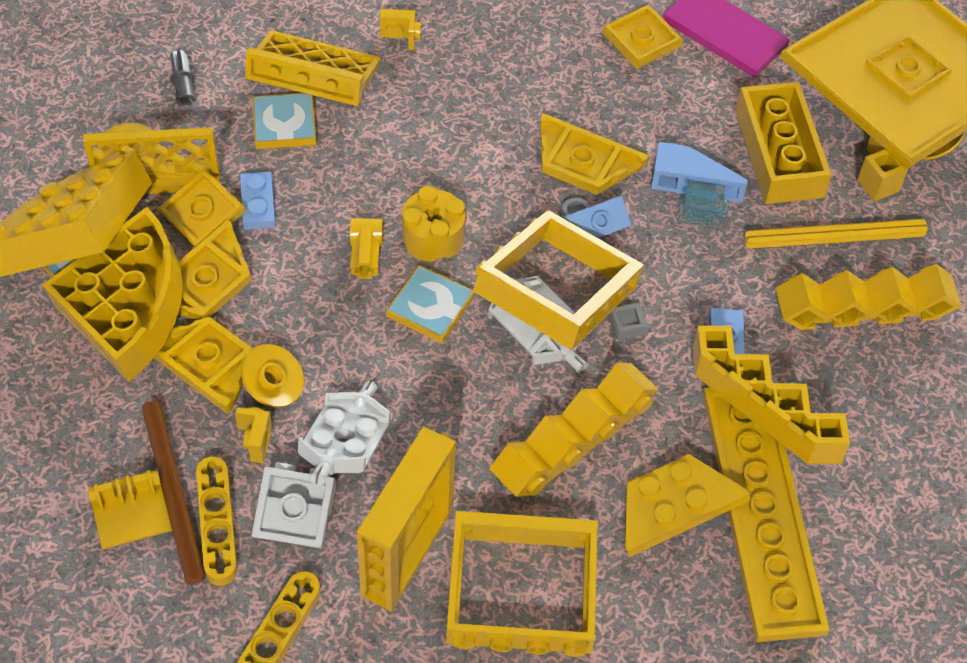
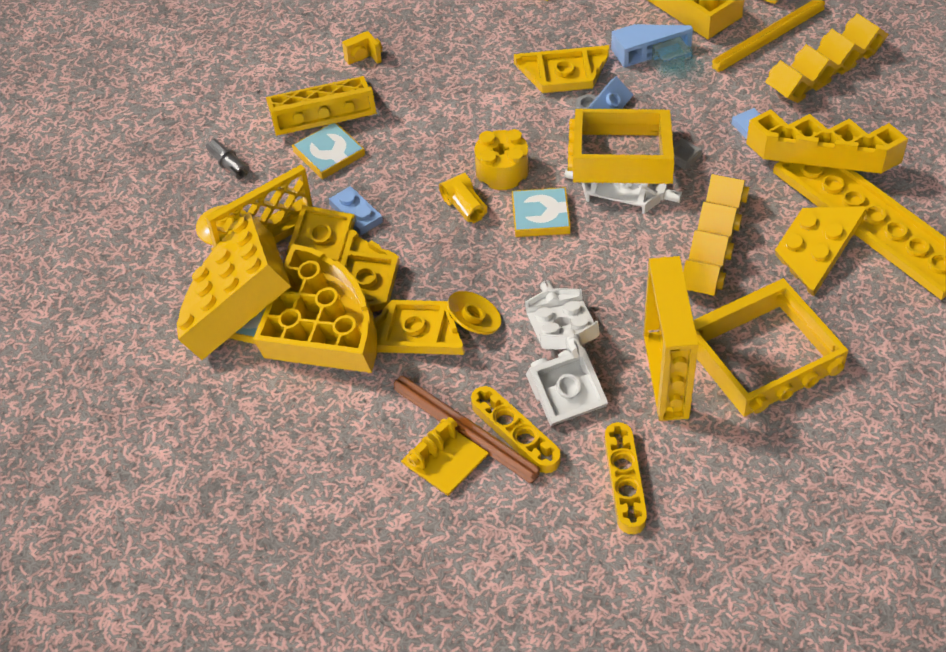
camera: 25 degrees left, 5 degrees down
yellow bracket [235,407,272,463] -> none

